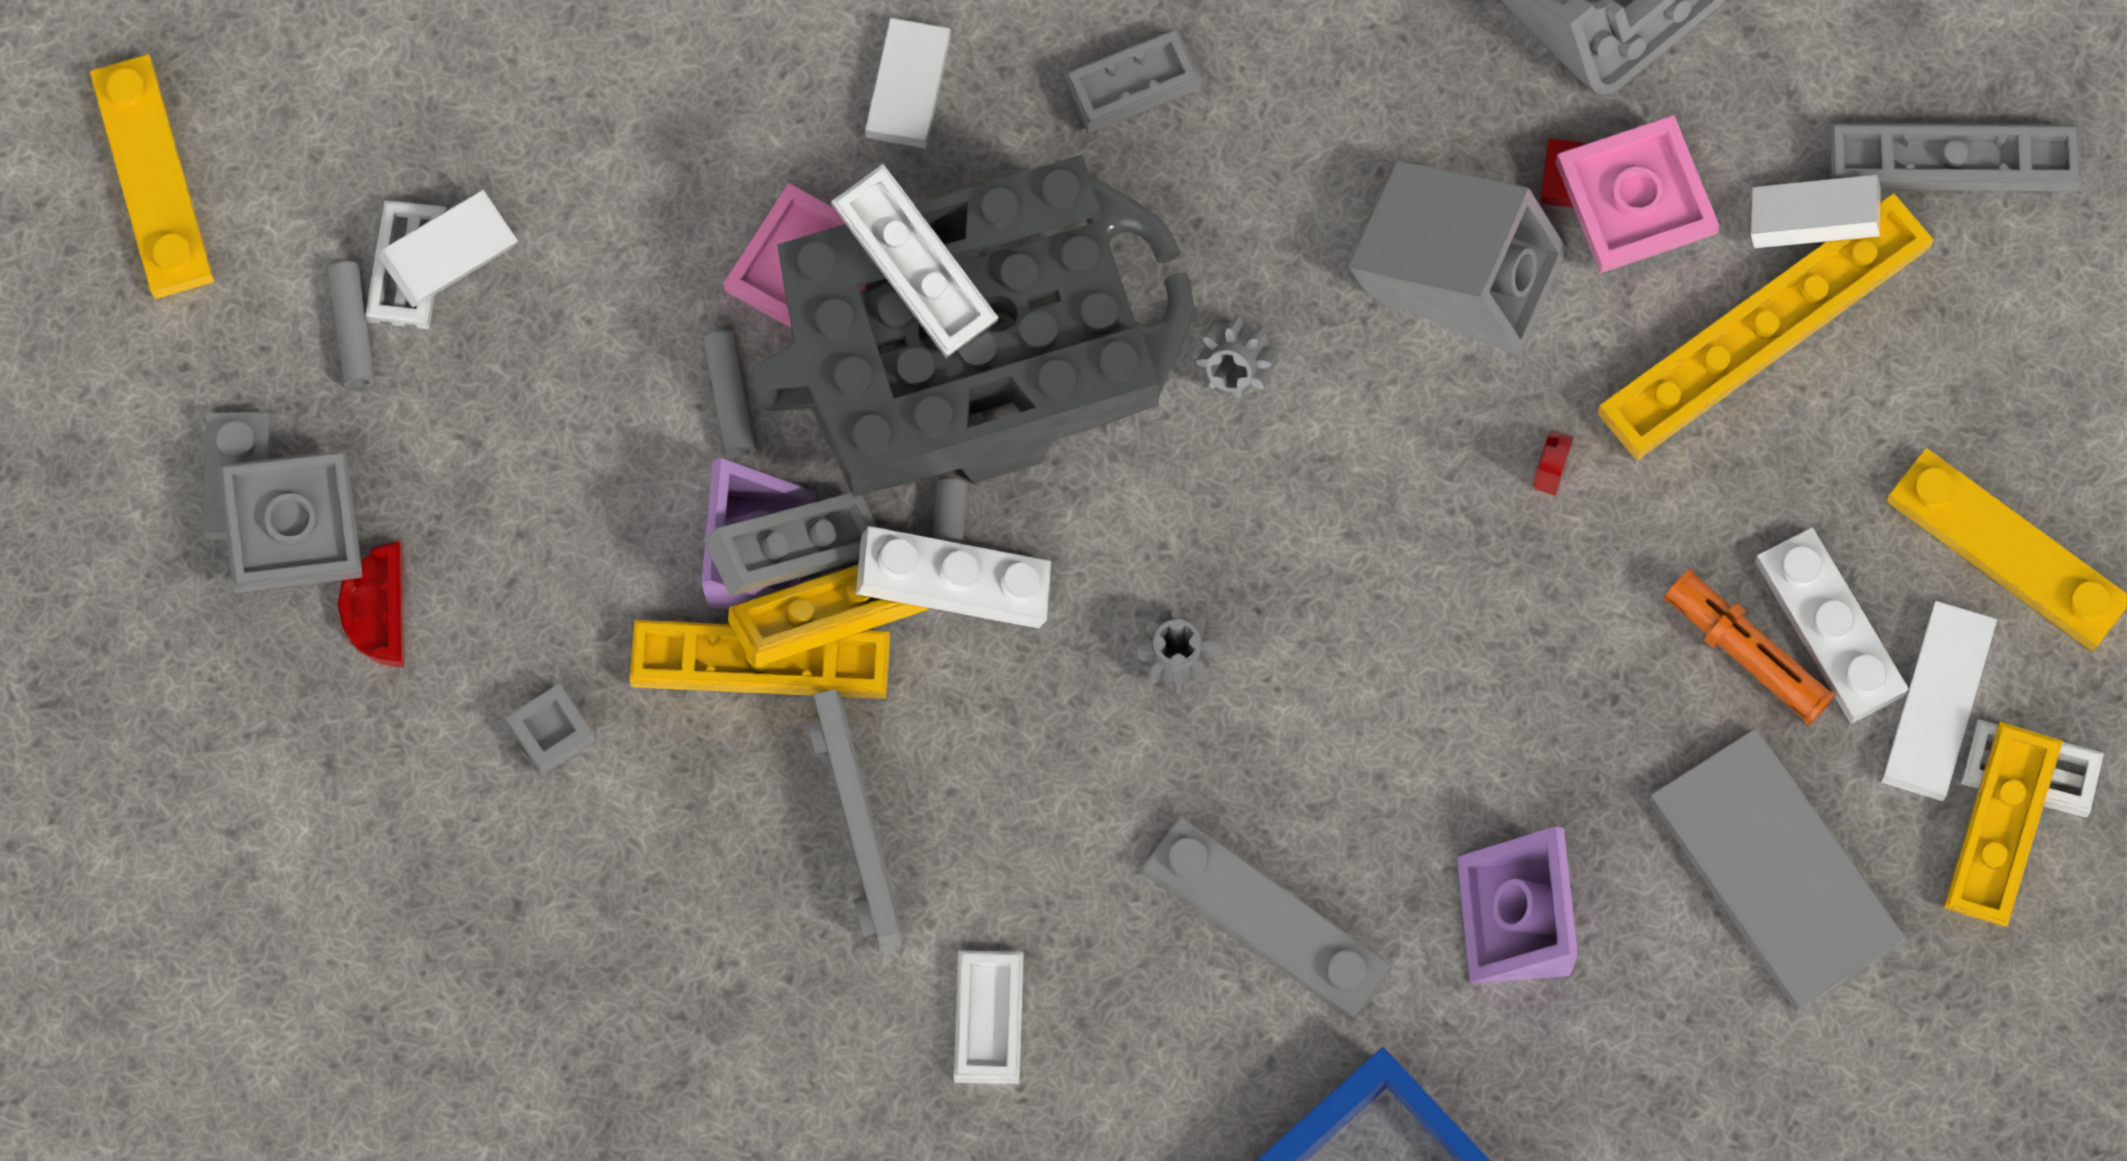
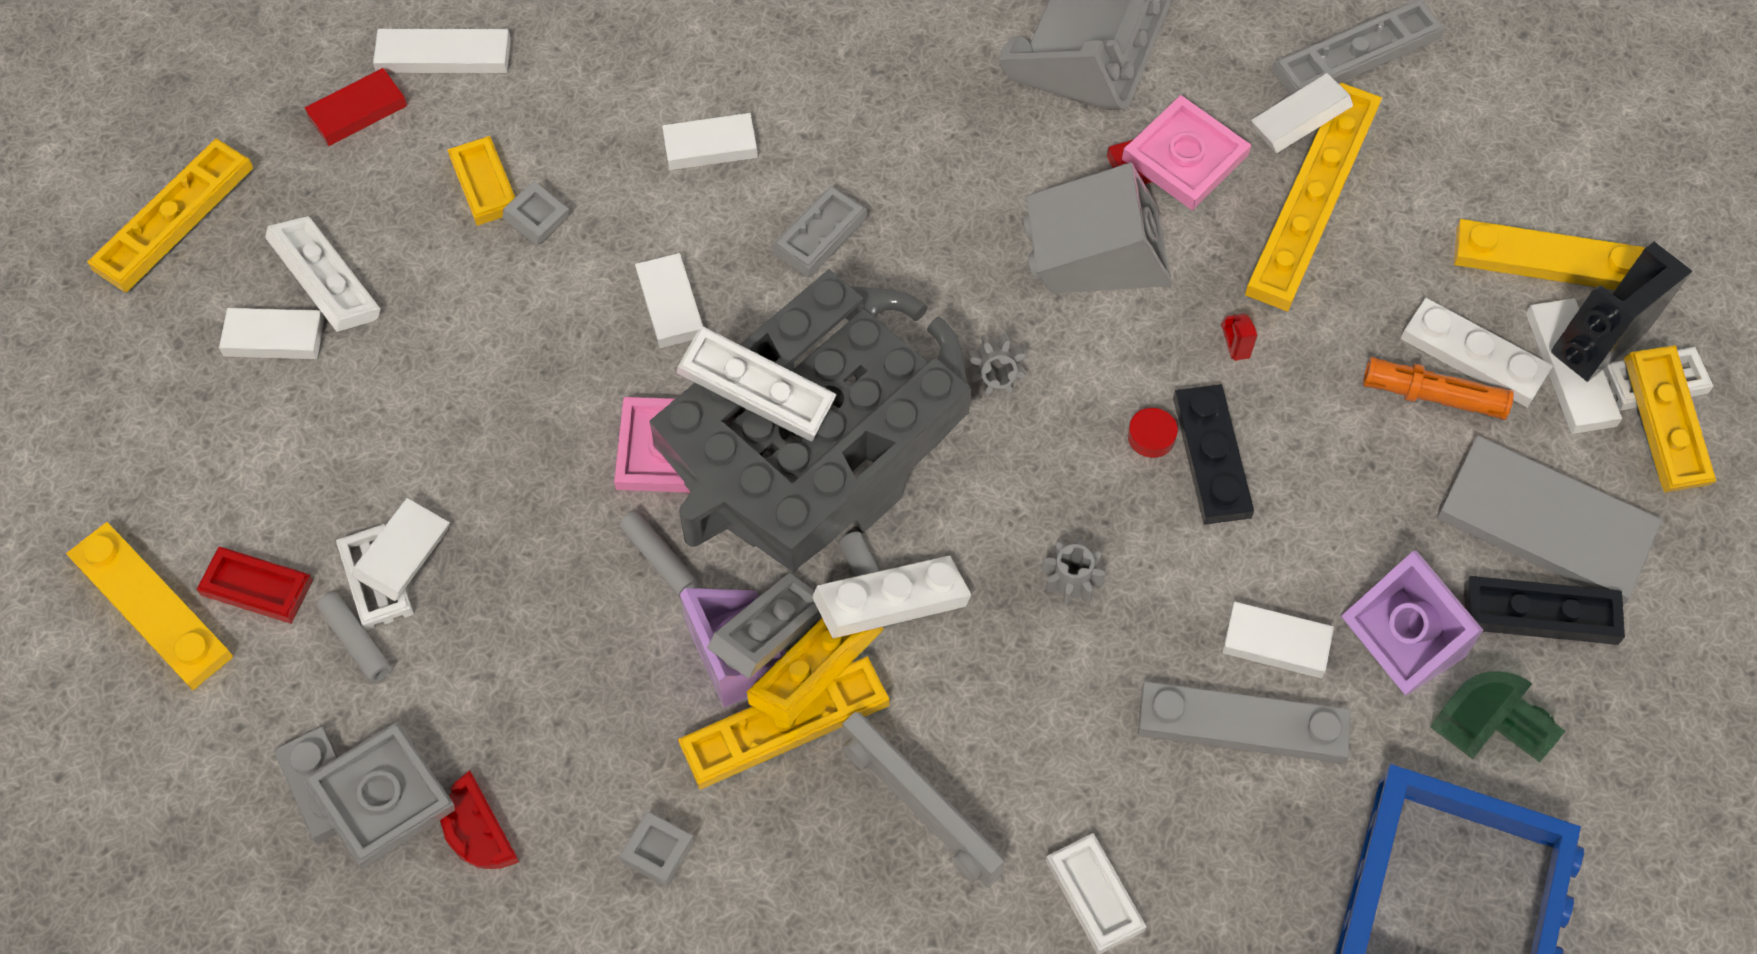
camera: 30 degrees left, 10 degrees down
none -> red tile [196,546,313,624]
none -> red tile [1128,408,1178,458]
none -> black plate [1173,384,1254,525]
none -> white tile [1222,602,1334,679]
none -> clear green brick [1430,671,1565,763]
none -> black plate [1464,576,1625,645]
none -> black panel [1551,241,1692,382]

